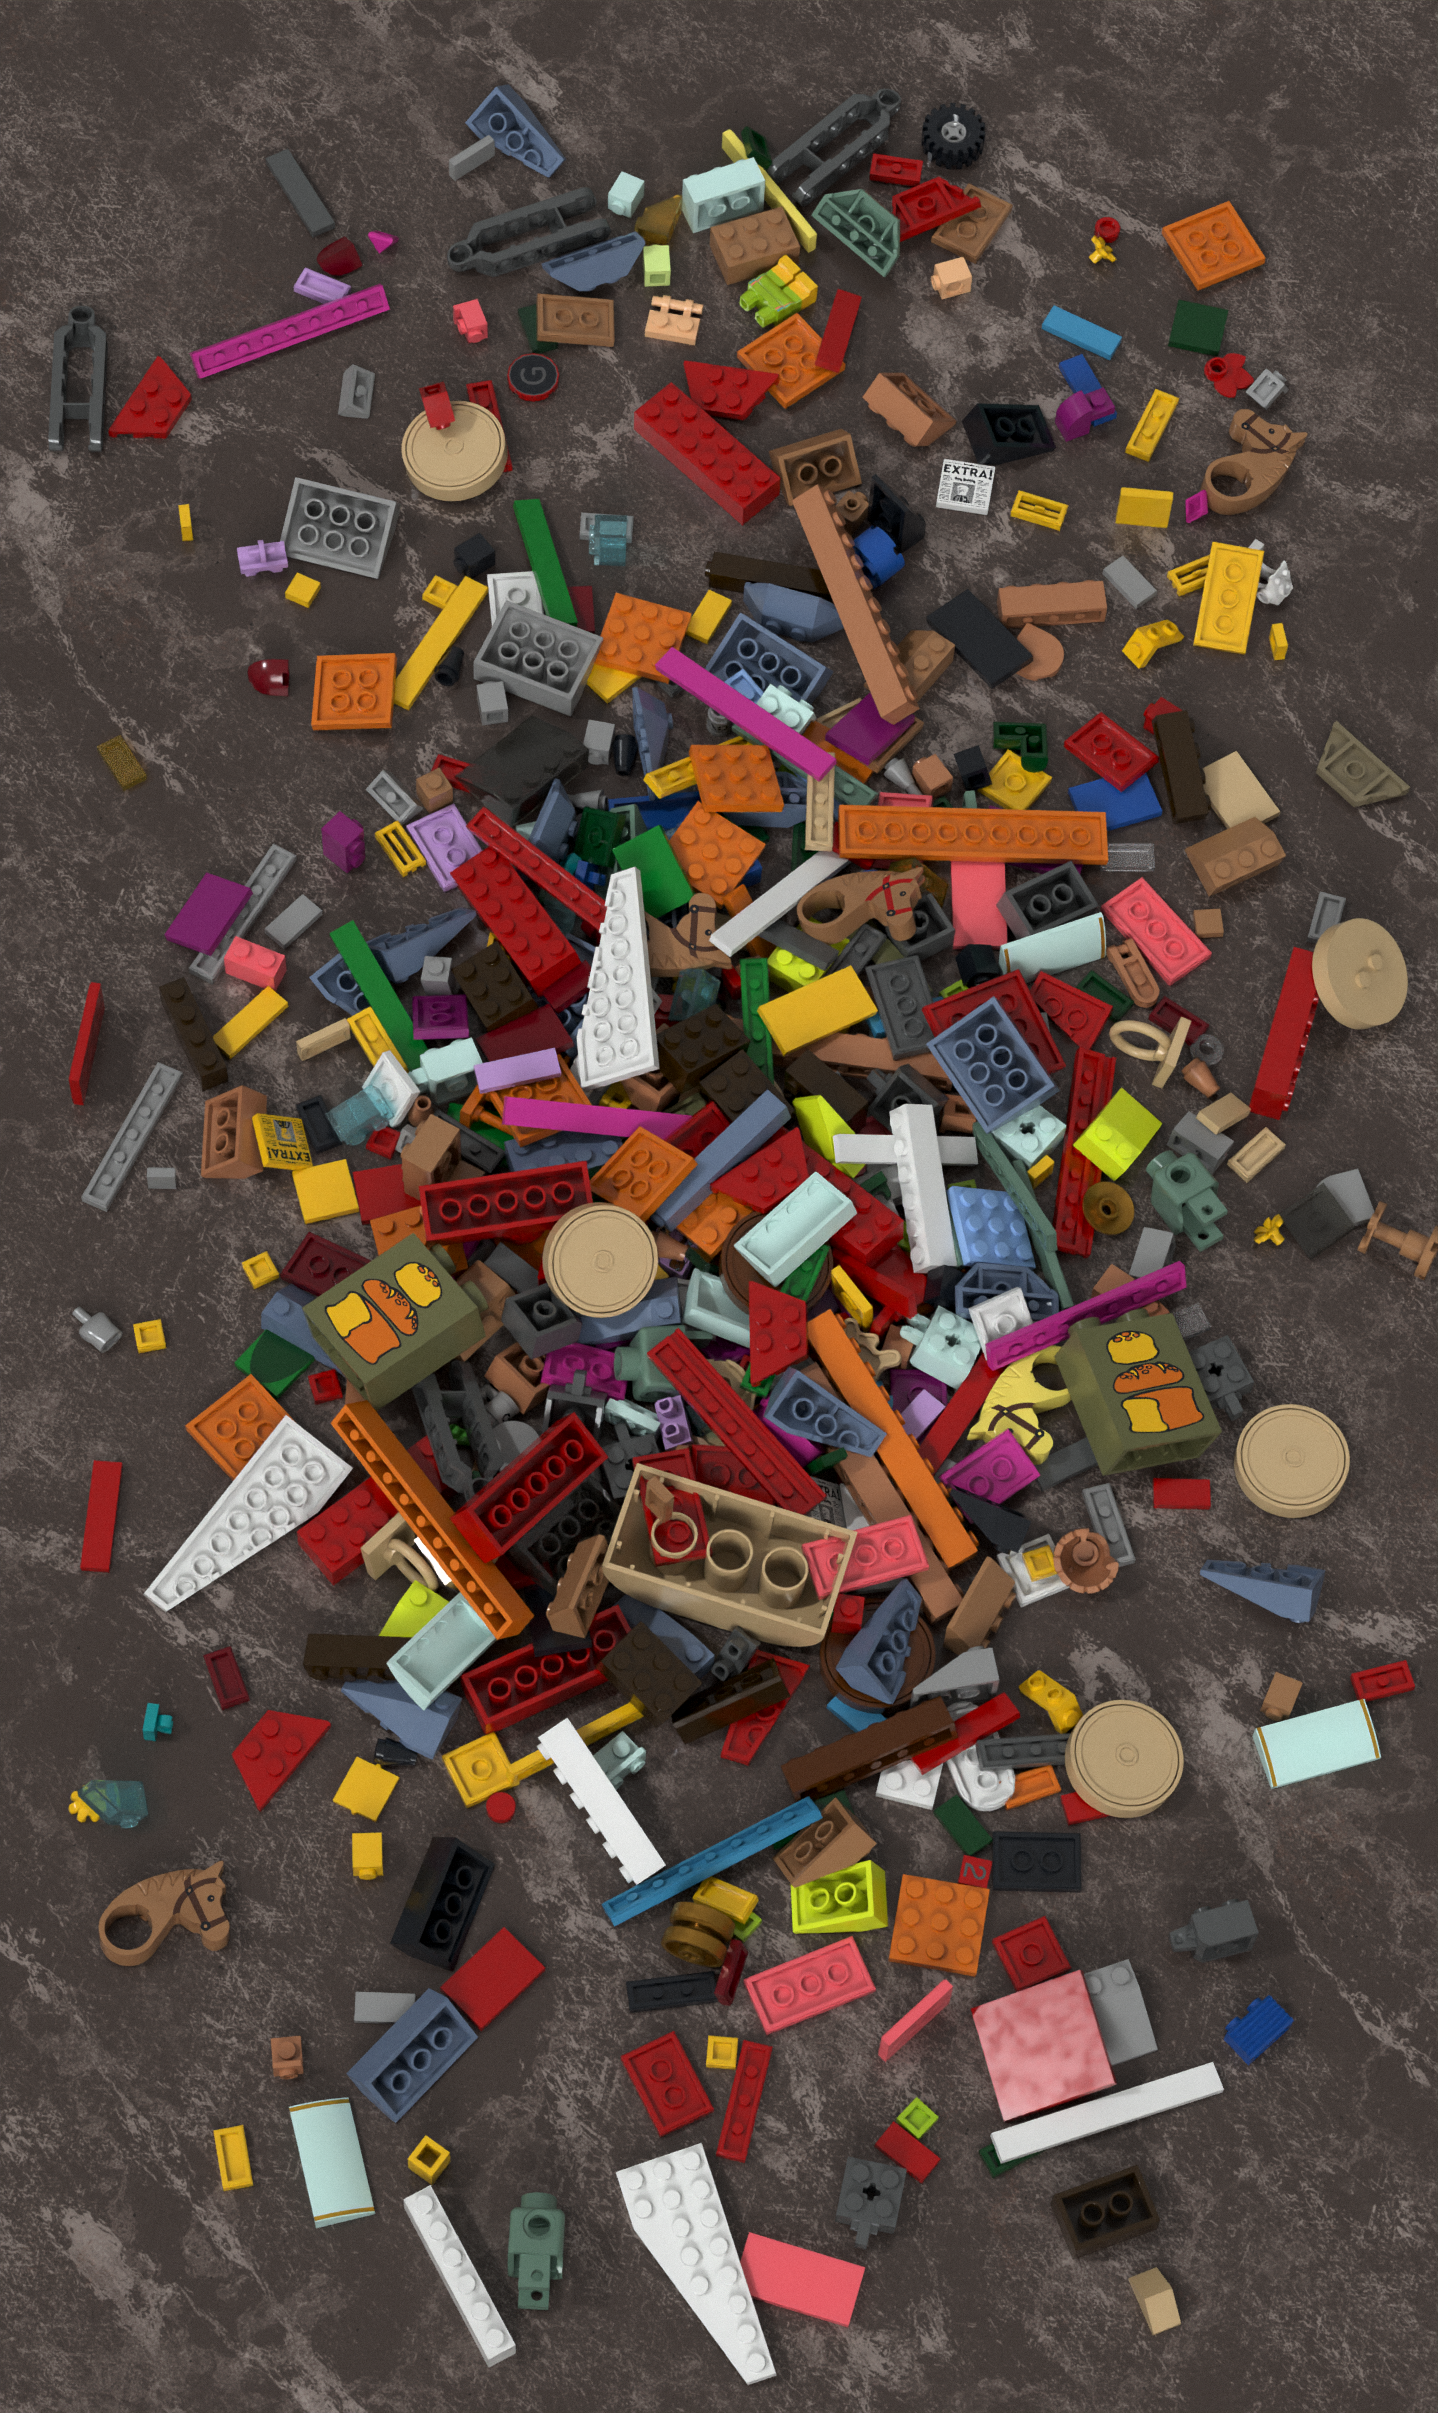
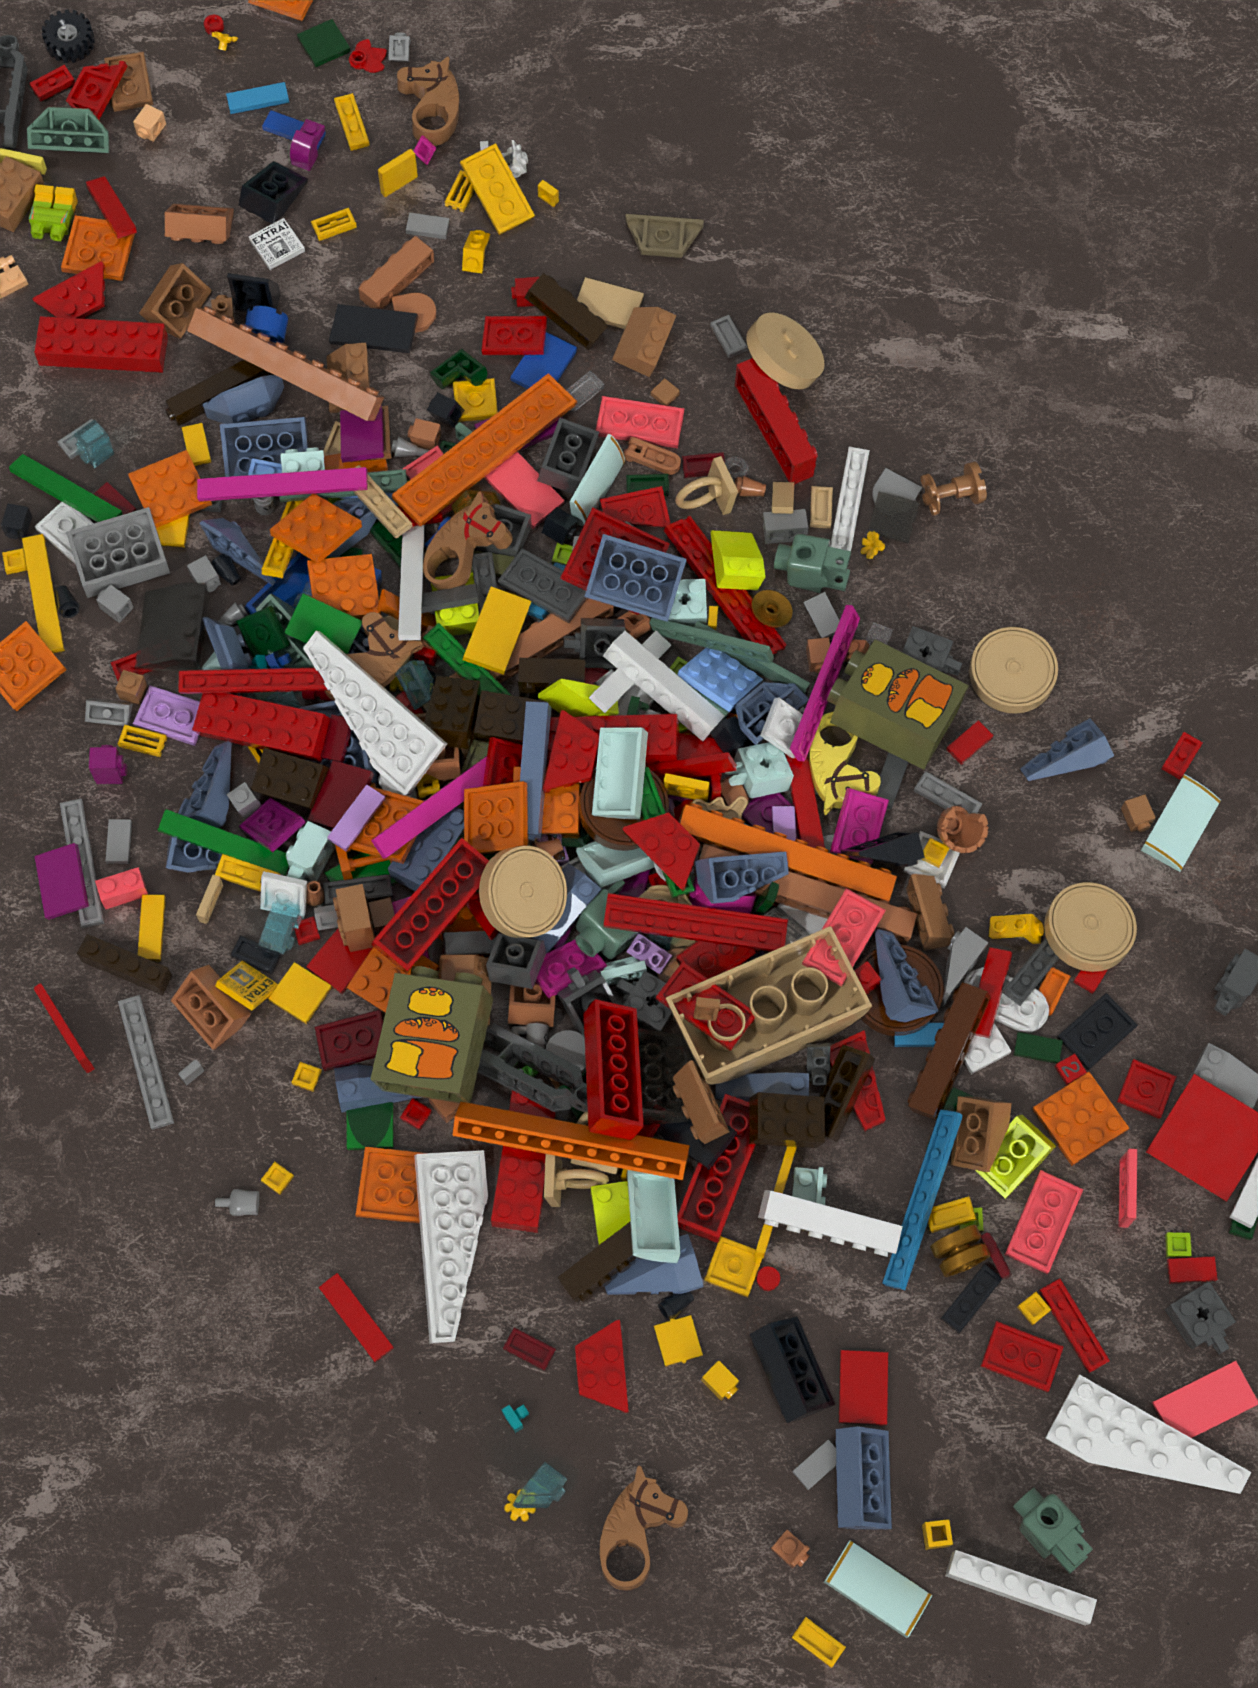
camera: 40 degrees left, 5 degrees up
none -> white tile [830,447,869,564]

